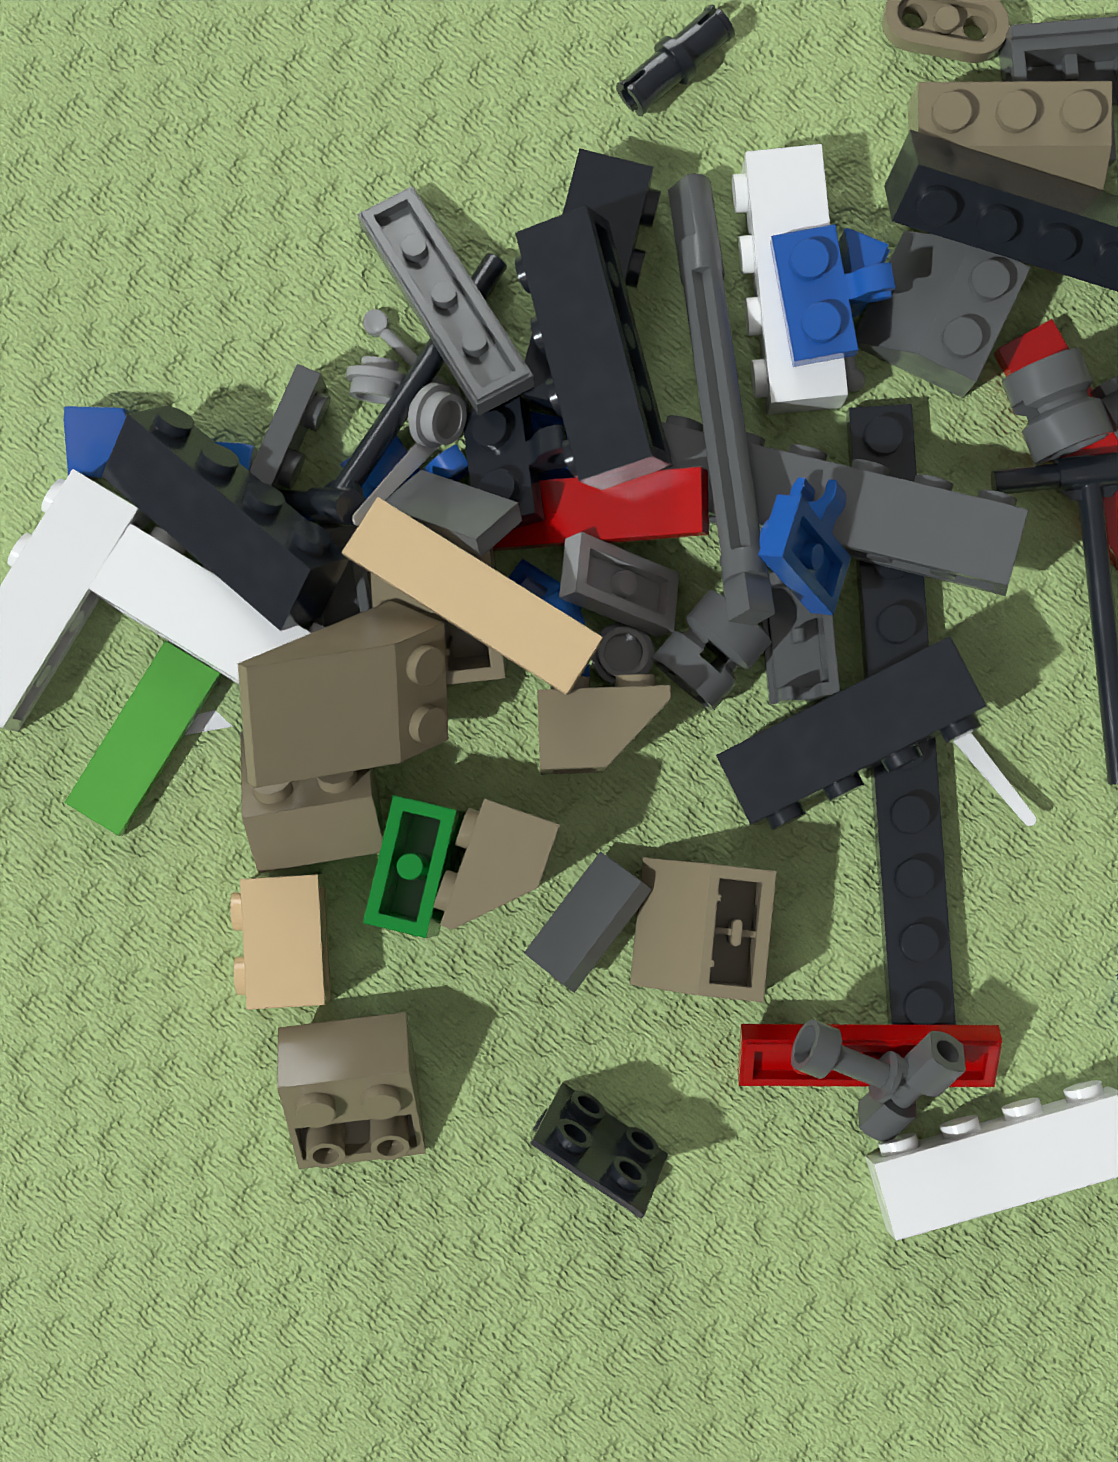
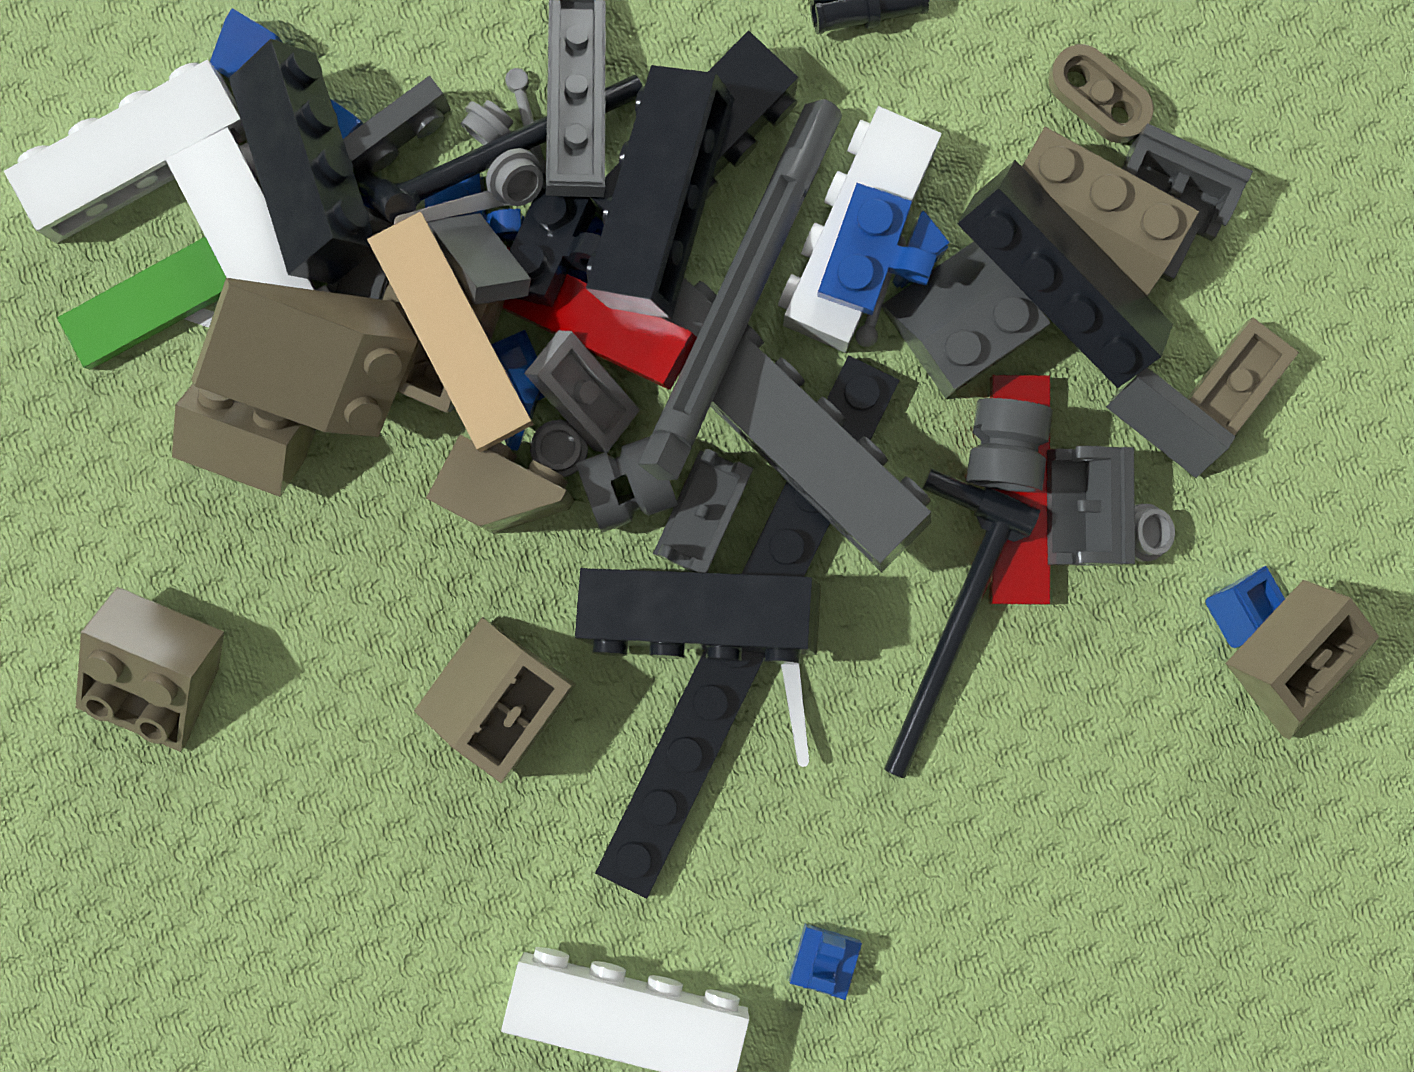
camera: 30 degrees right, 0 degrees up
tan brick [230,874,331,1010] -> none
green brick [363,795,466,938] -> none
dark tan slope [434,799,560,930] -> none
dark grey tile [524,851,652,993] -> none
black hinge [530,1082,668,1219] -> none
red tile [737,1024,1002,1087] -> none
blue plate [758,477,851,615] -> none
dark grey bar [791,1019,966,1142] -> none

